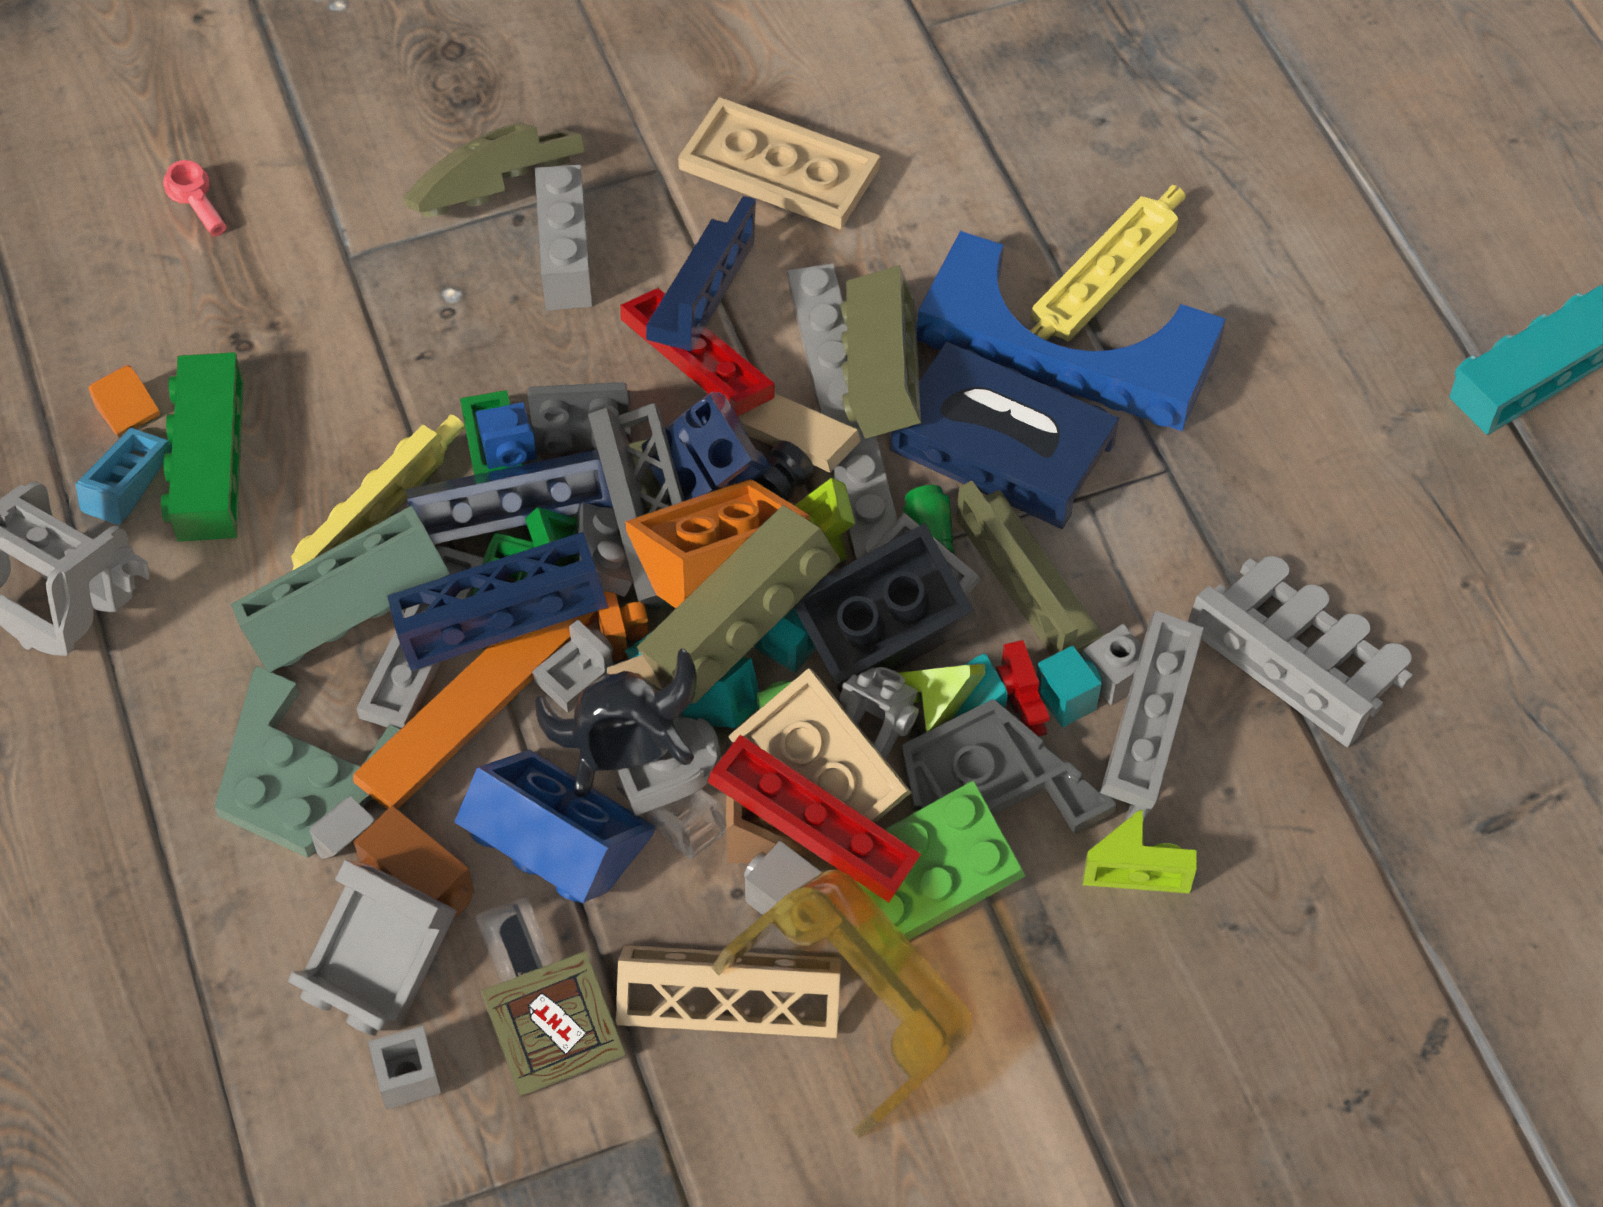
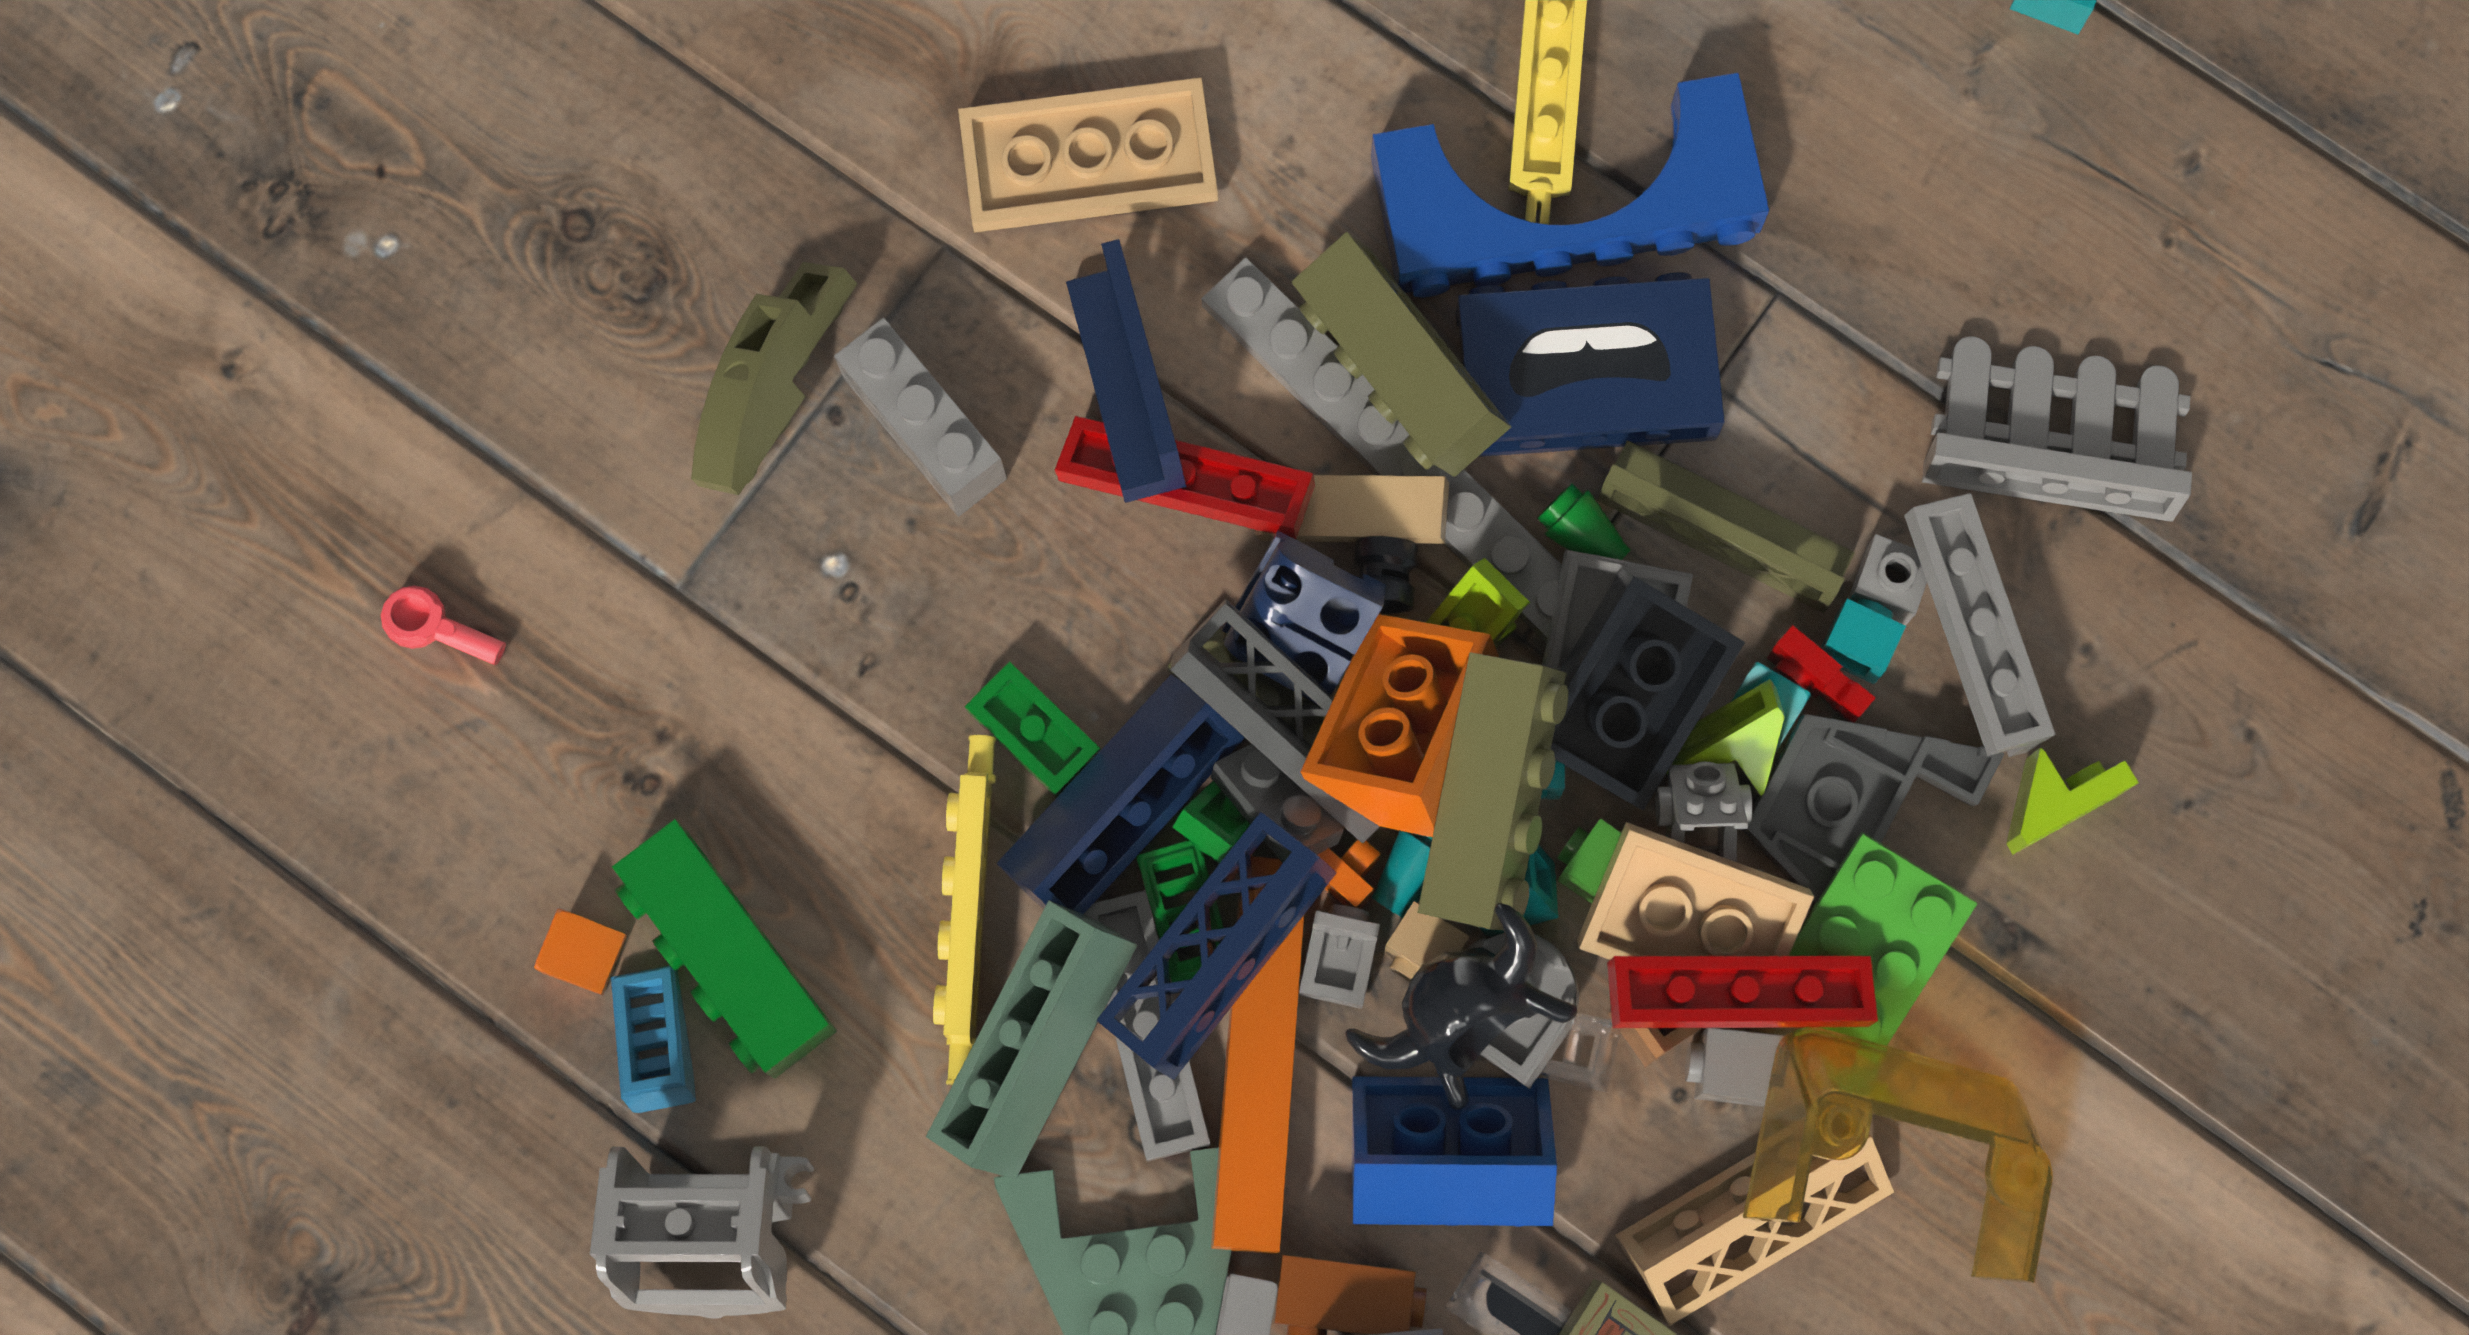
camera: 30 degrees left, 20 degrees up
blue bracket [476,402,537,469] -> none
dark grey bracket [528,382,632,454] -> none

